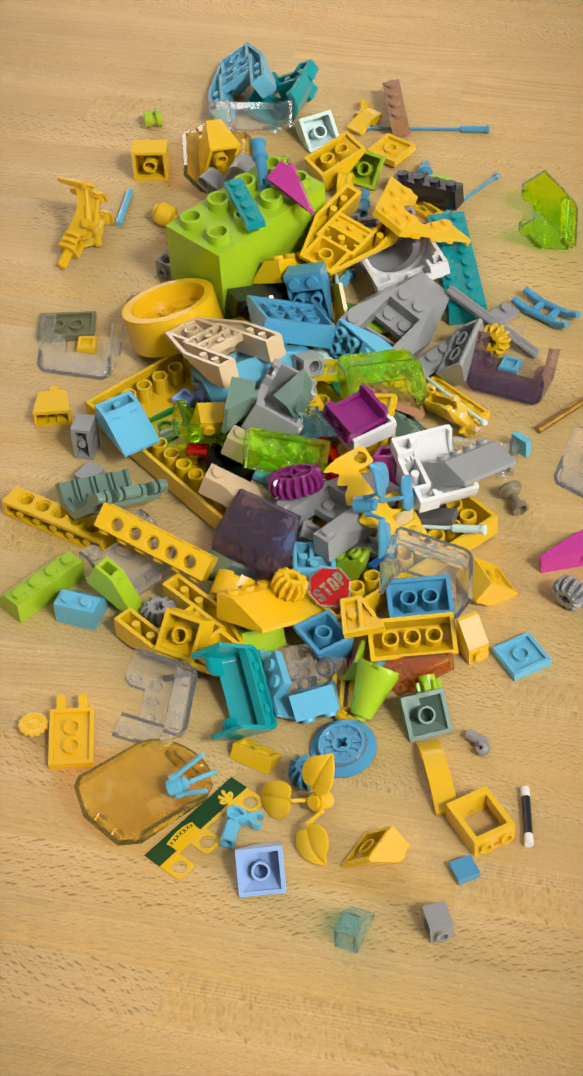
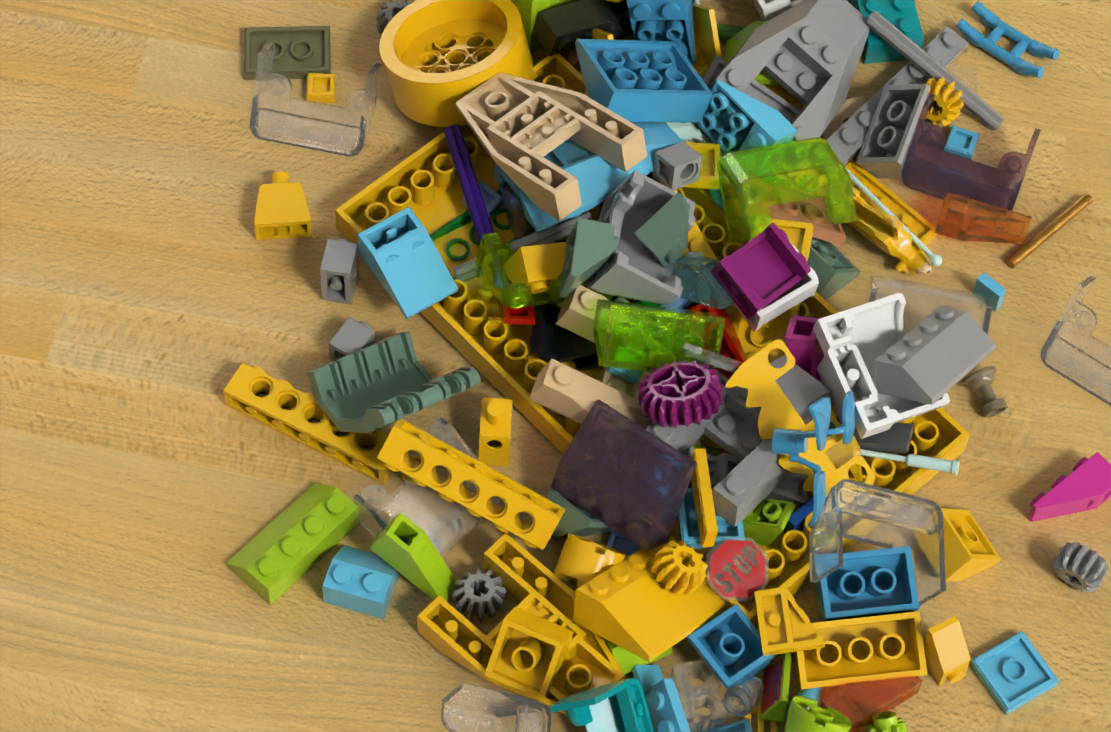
camera: 10 degrees left, 15 degrees up
none -> dark purple axle [444,124,499,255]
none -> yellow torso [478,398,513,467]
none -> clear tile [682,342,743,373]
none -> yellow tile [689,448,718,548]
none -> clear orange slope [934,192,1032,244]

